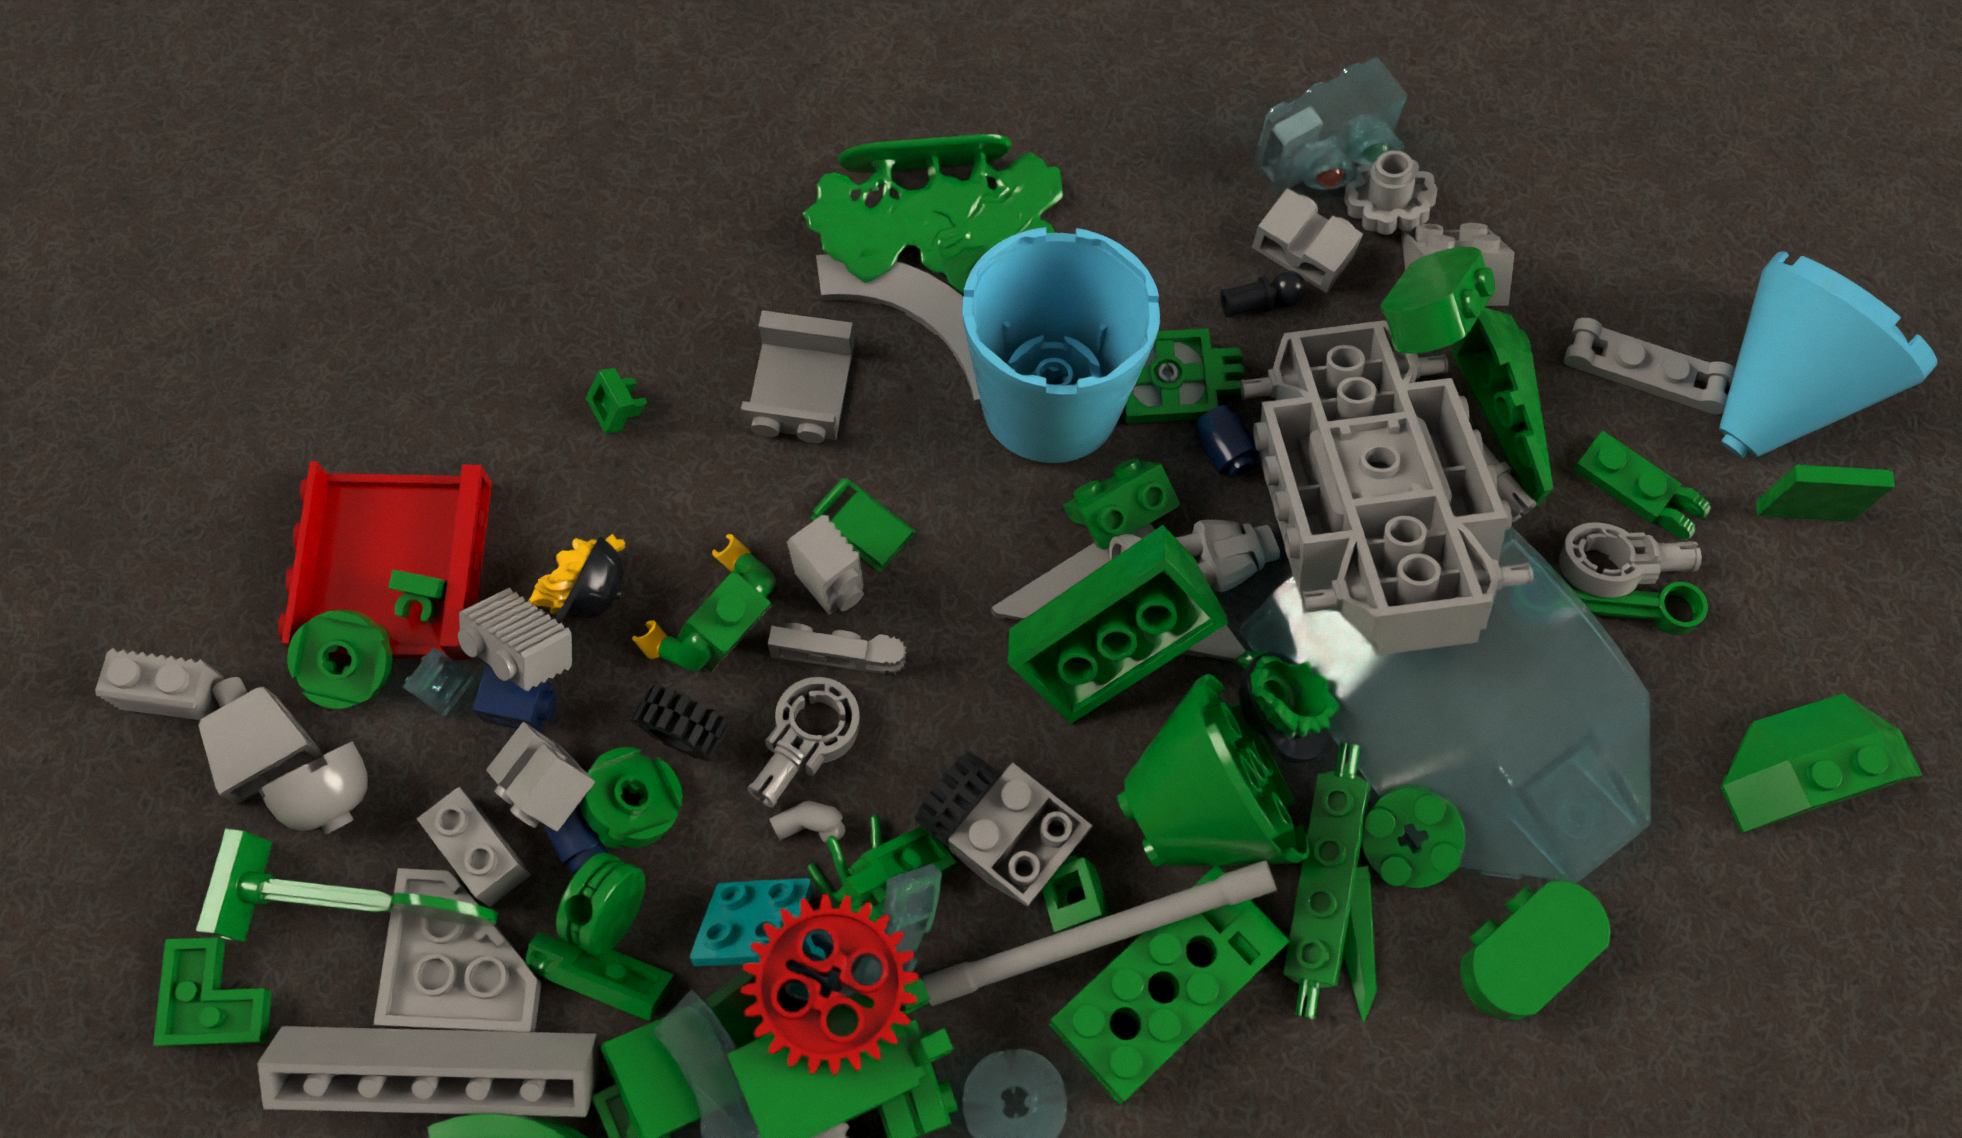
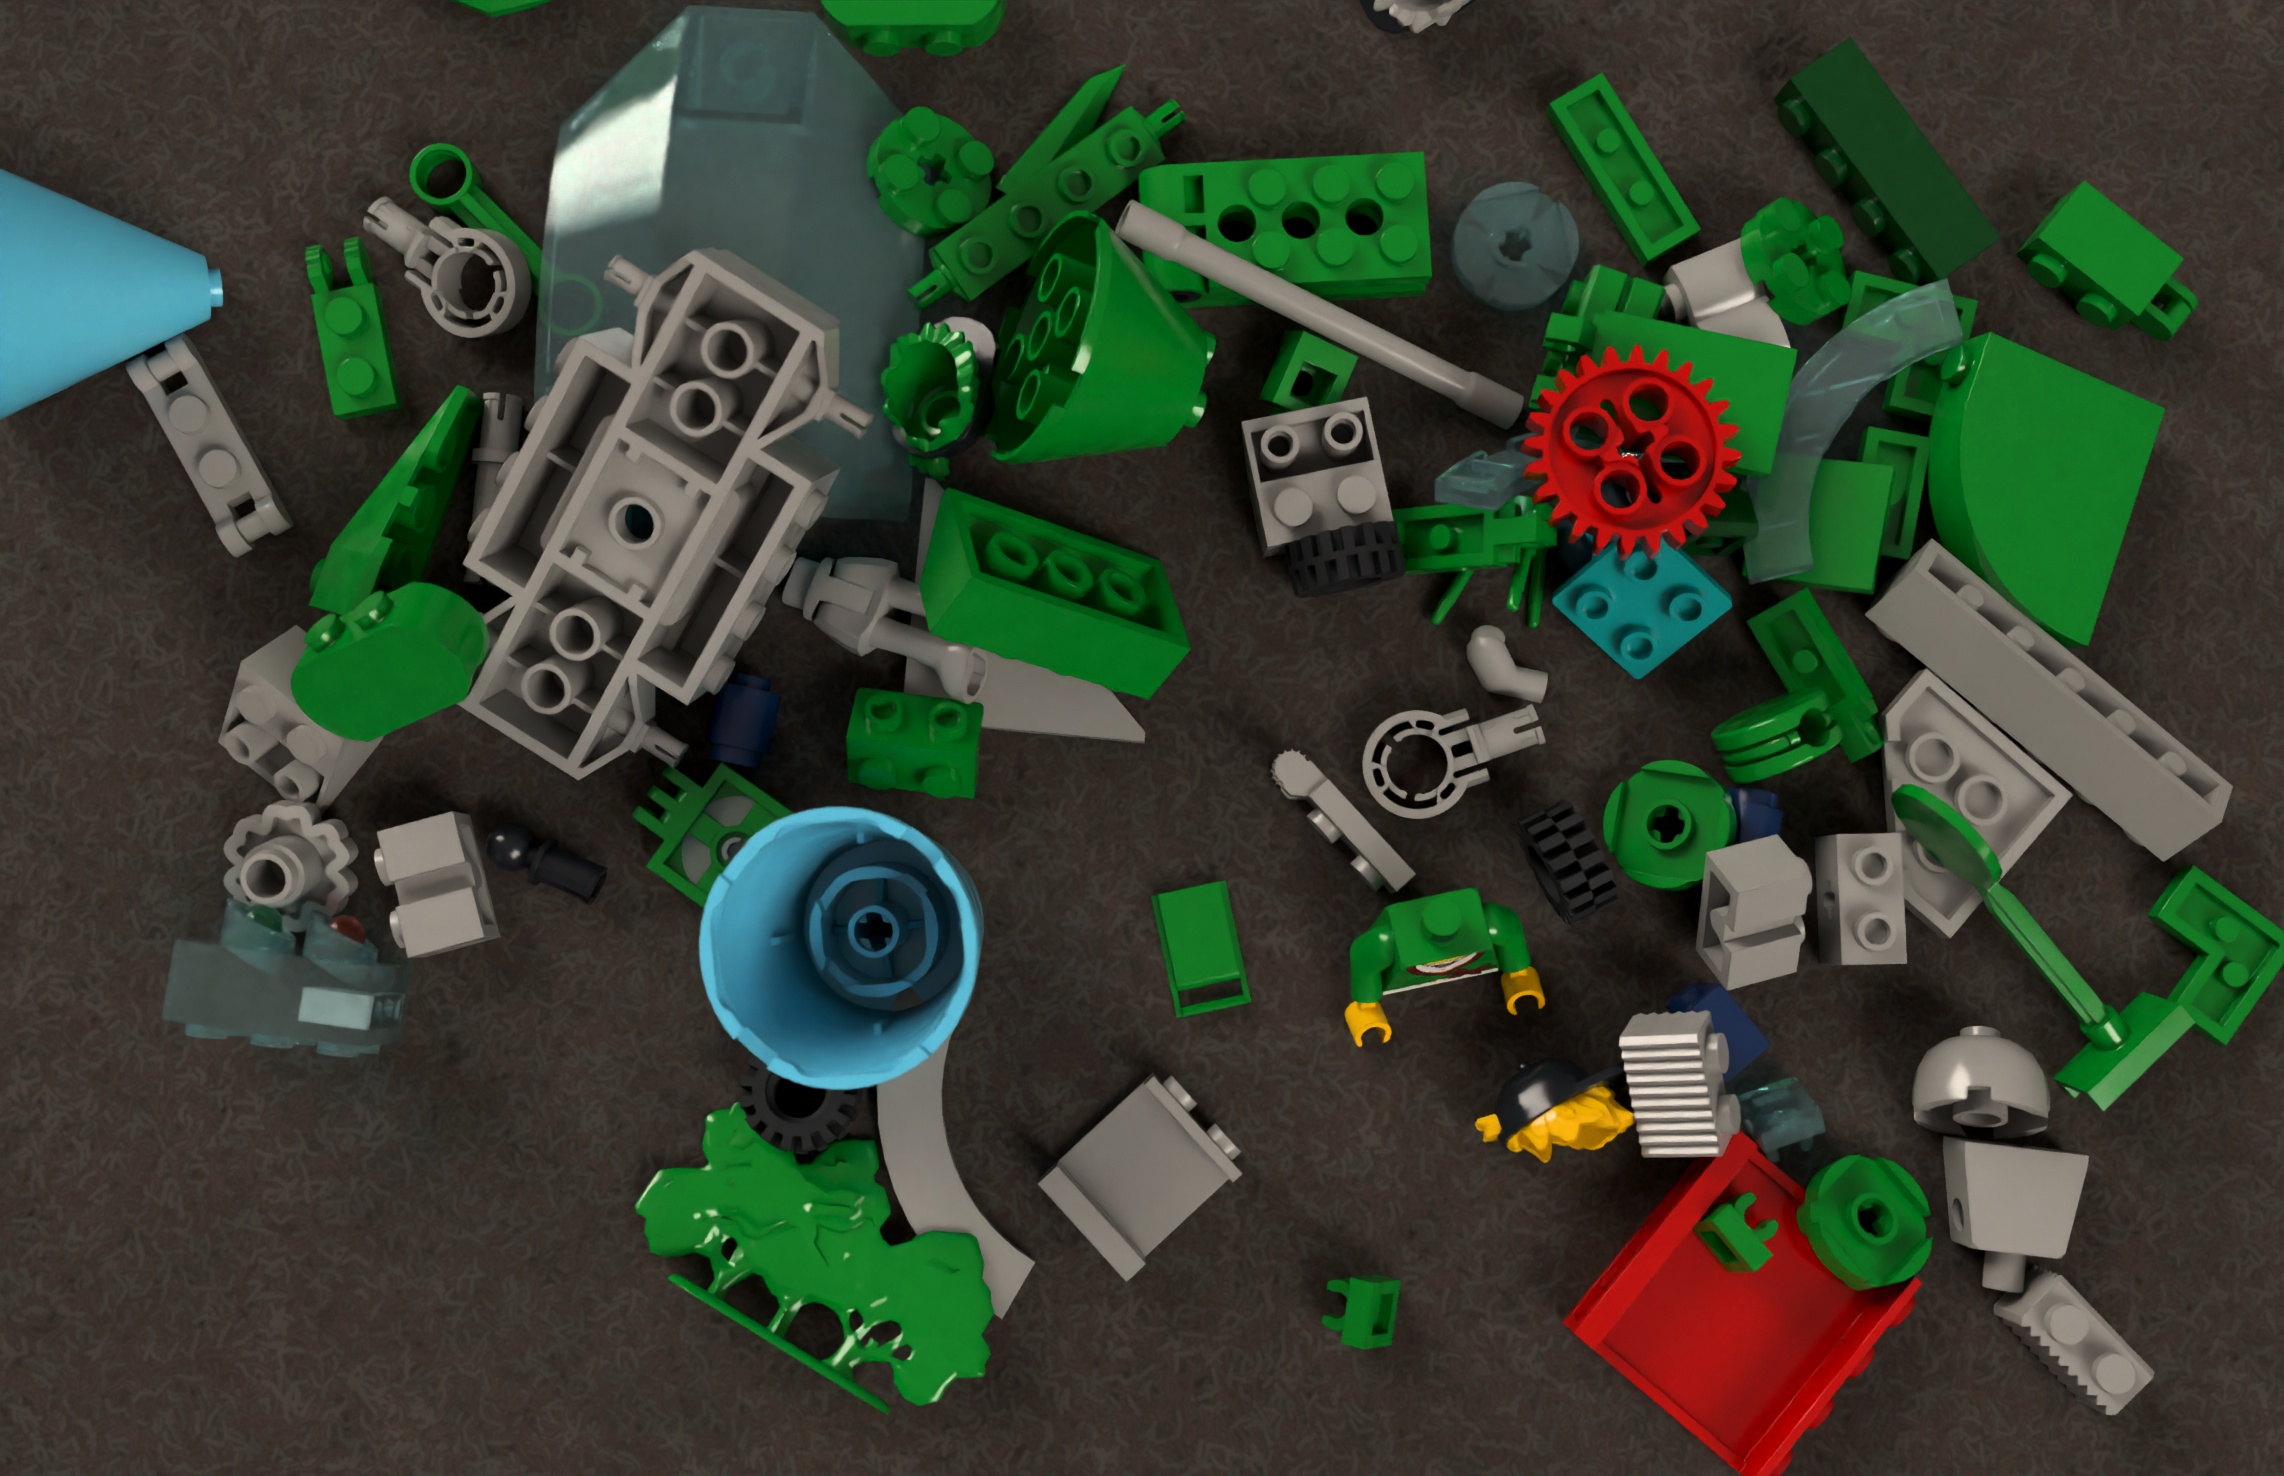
camera: 145 degrees left, 15 degrees up
light grey brick [787,515,864,615] -> none
green tile [1756,464,1895,522] -> none

